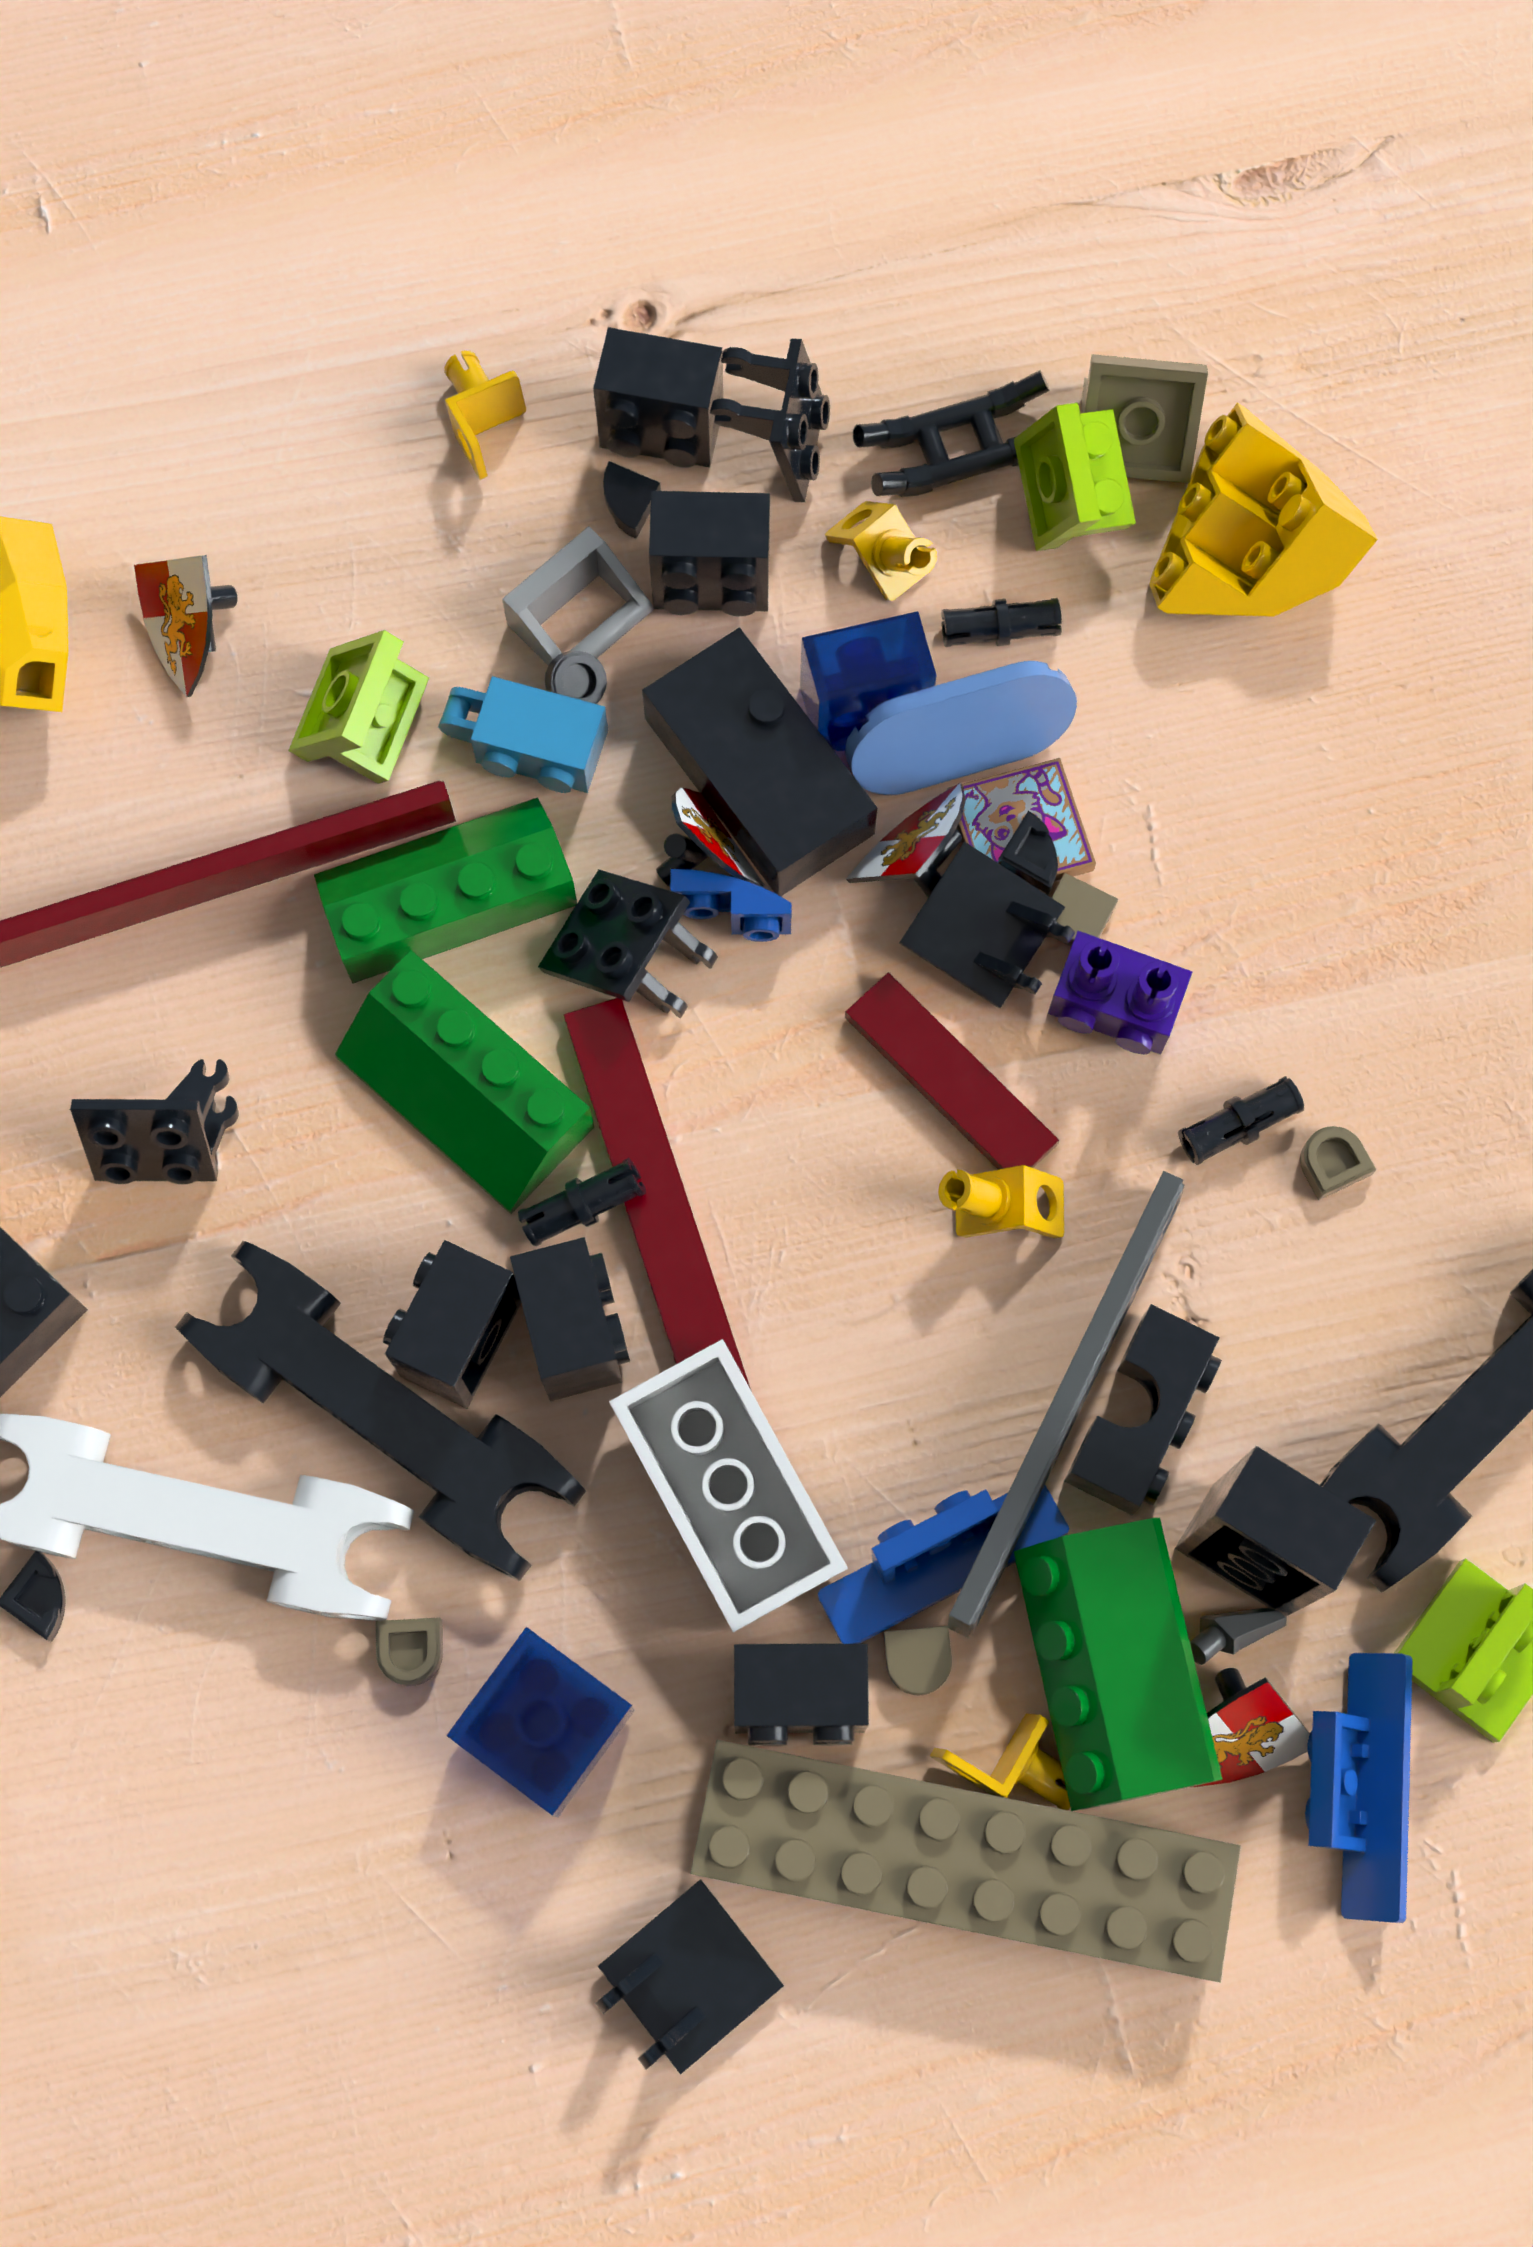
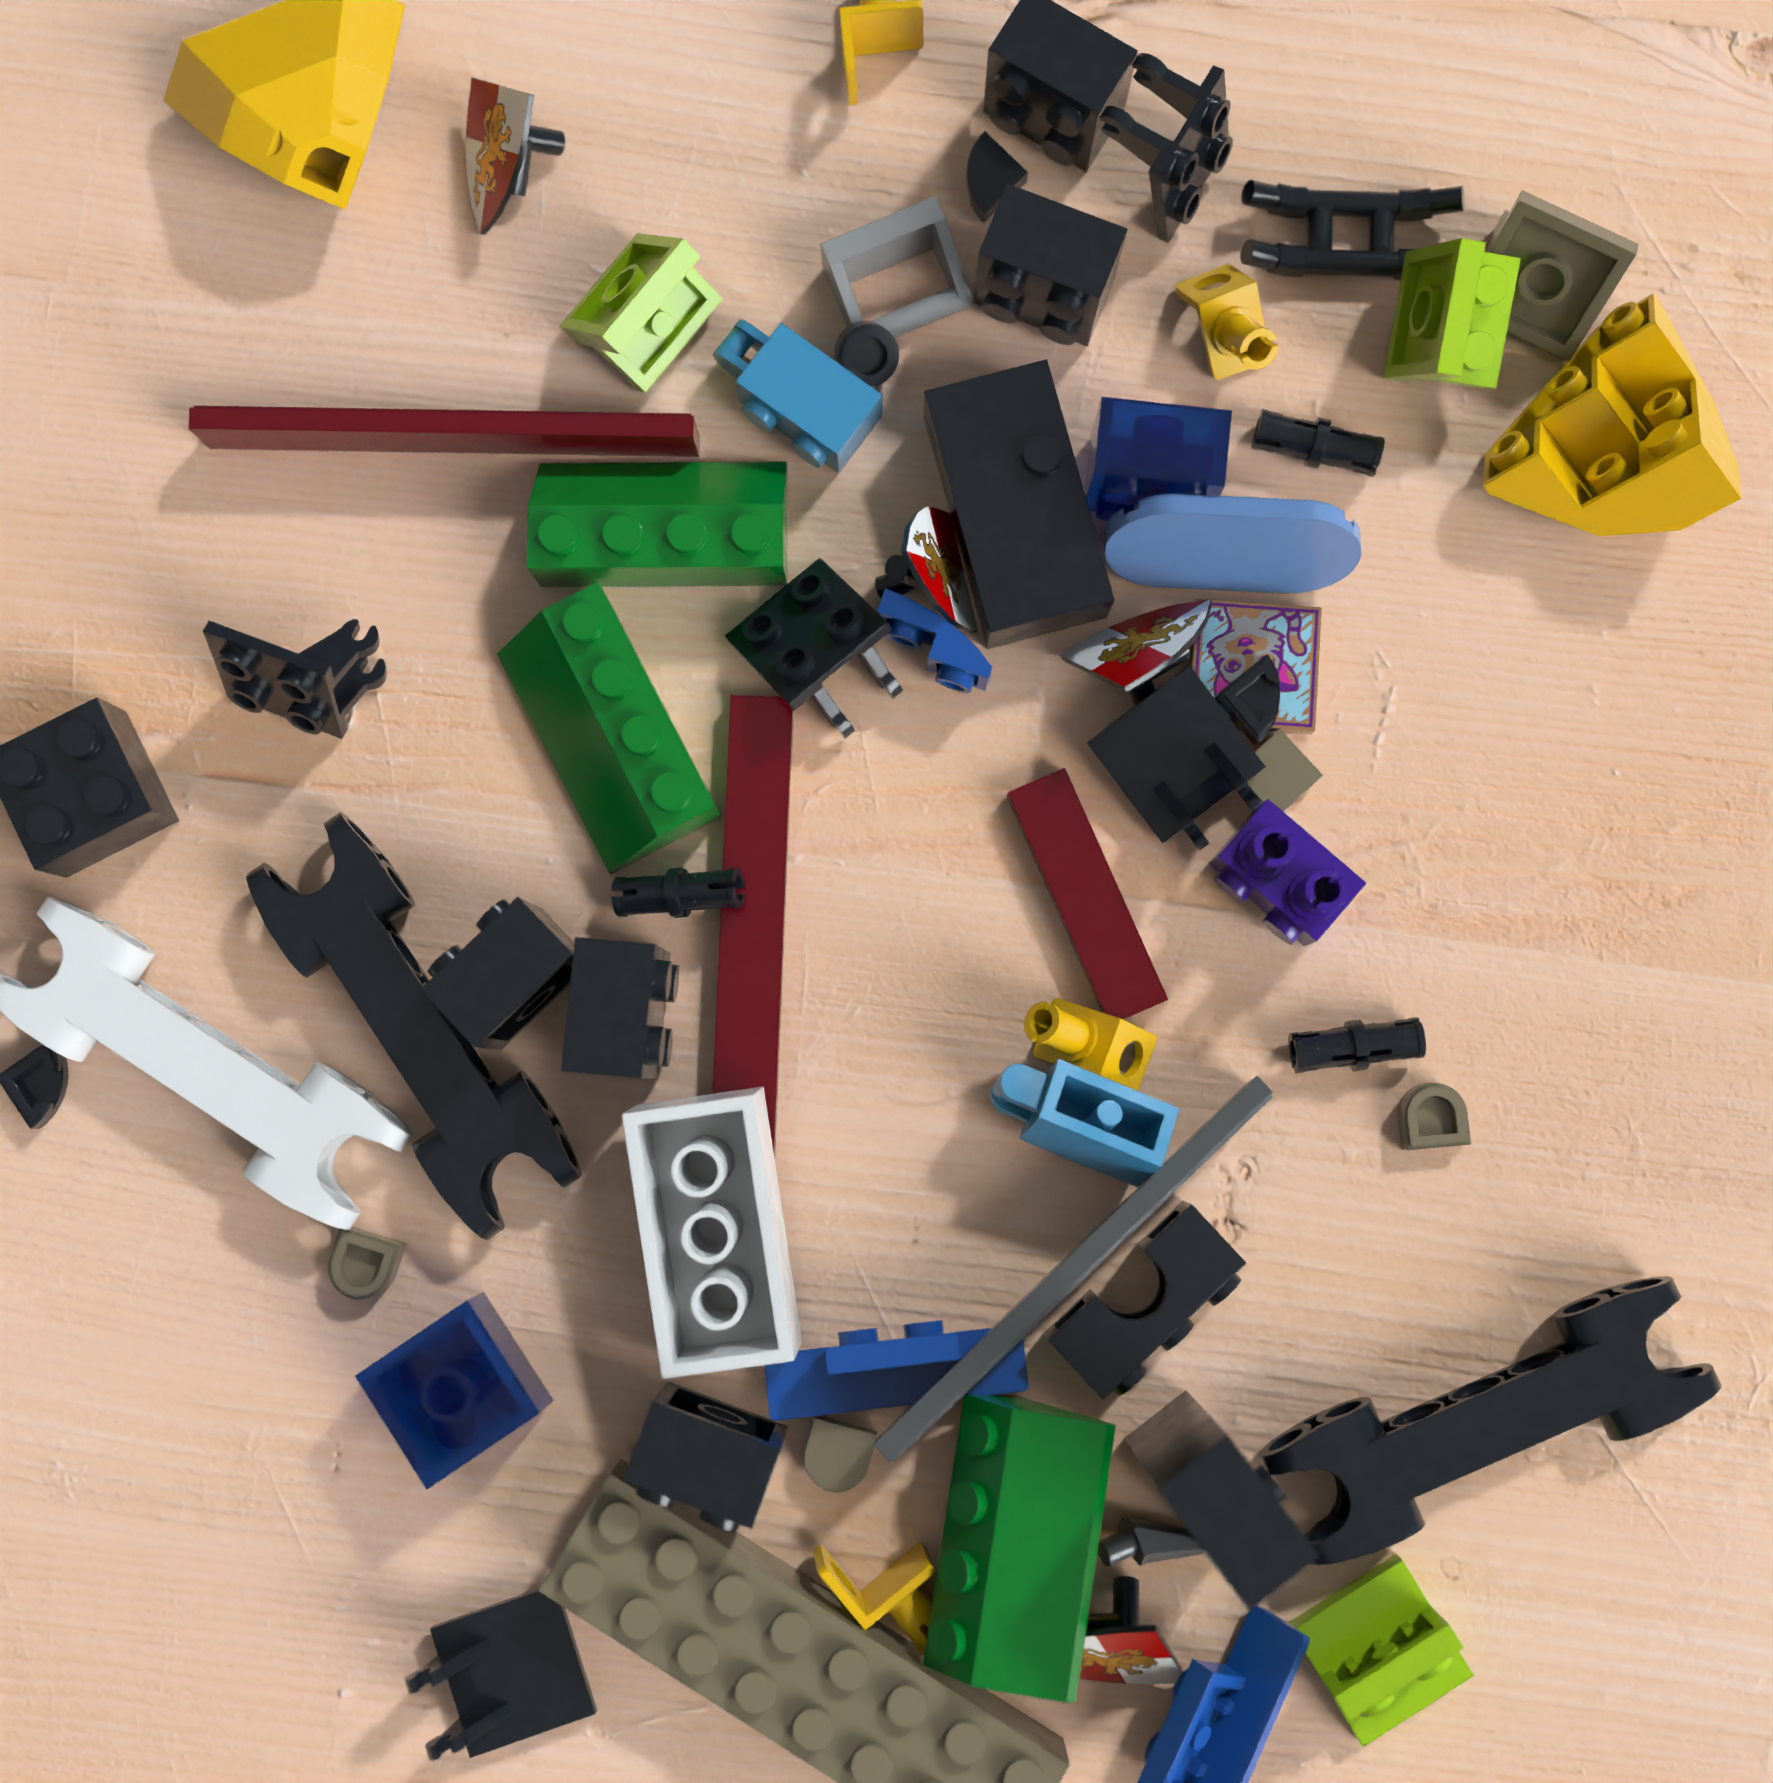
camera: 25 degrees right, 10 degrees up
none -> dark azure brick [990,1059,1180,1187]

